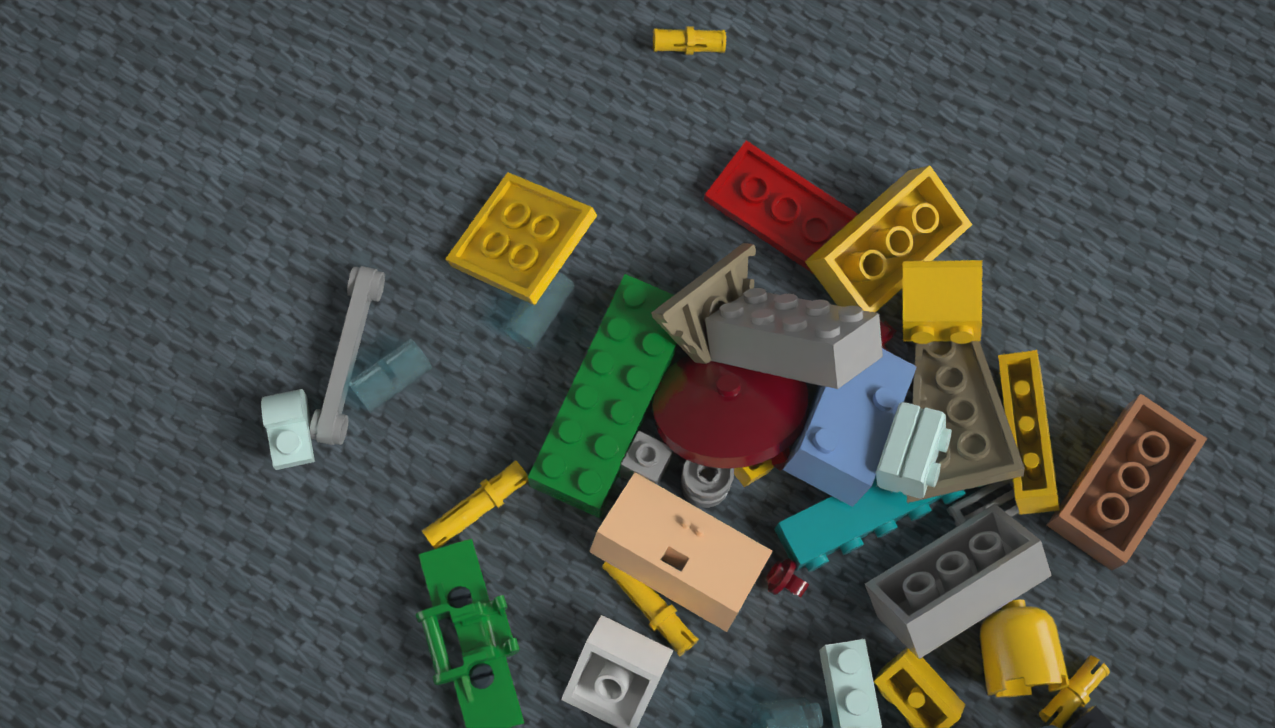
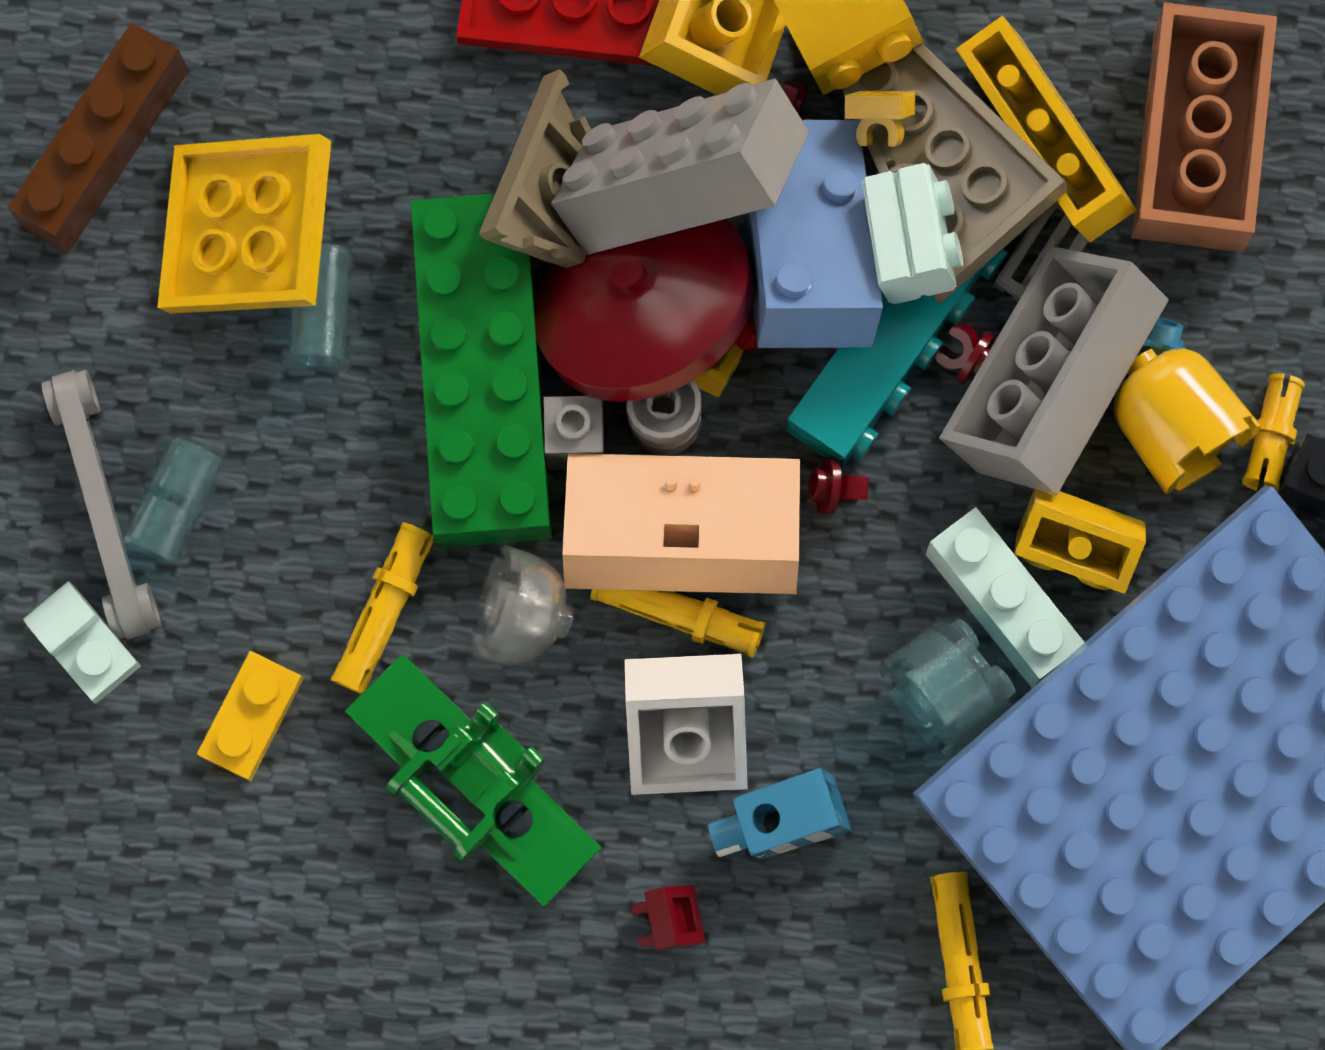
camera: 20 degrees left, 5 degrees up
none -> reddish brown brick [7,22,189,254]
none -> yellow plate [197,651,304,782]
none -> clear cylinder [471,545,574,666]
none -> yellow tile [845,91,915,147]
none -> dark red plate [934,322,995,385]
none -> dark azure plate [1139,317,1185,356]

